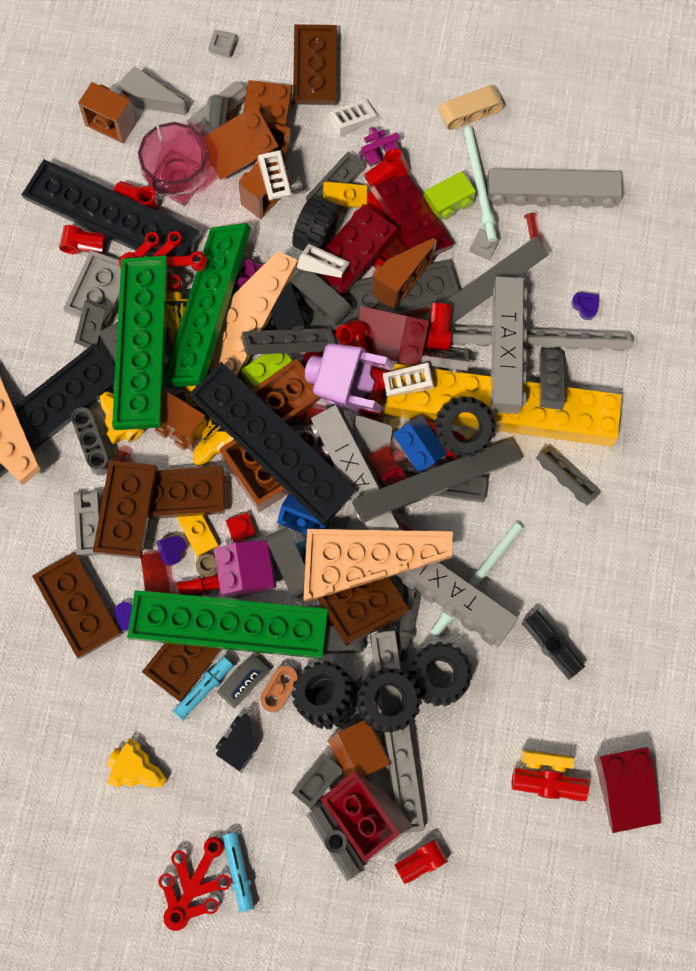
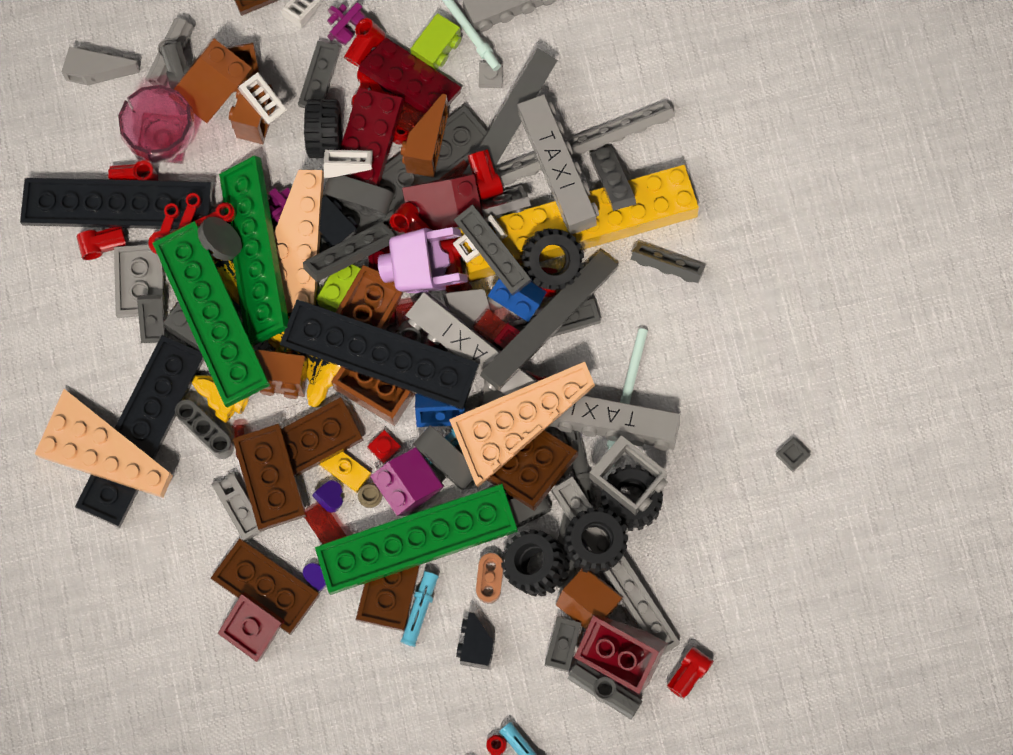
camera: 15 degrees left, 0 degrees up
dark orange brick [78,82,136,144] -> none
yellow rock [106,738,167,788] -> none
red axle [177,575,220,595] -> none
dark grey slope [217,654,271,709] -> none
dark orange brick [243,80,292,127] -> none
yellow plate [323,182,367,208] -> none
red piece [511,768,589,802] -> none
yellow plate [520,749,574,772] -> none
black piece [522,610,586,681] -> none
clear red piece [524,213,539,240] -> none
dark purple tile [571,292,599,320] -> none
dark red slope [594,747,661,833] -> none
none -> dark grey tile [198,217,242,261]
none -> dark red plate [217,592,285,662]
none -> dark grey plate [454,205,532,296]
none -> light grey window [589,435,668,515]
none -> dark grey tile [776,437,811,472]

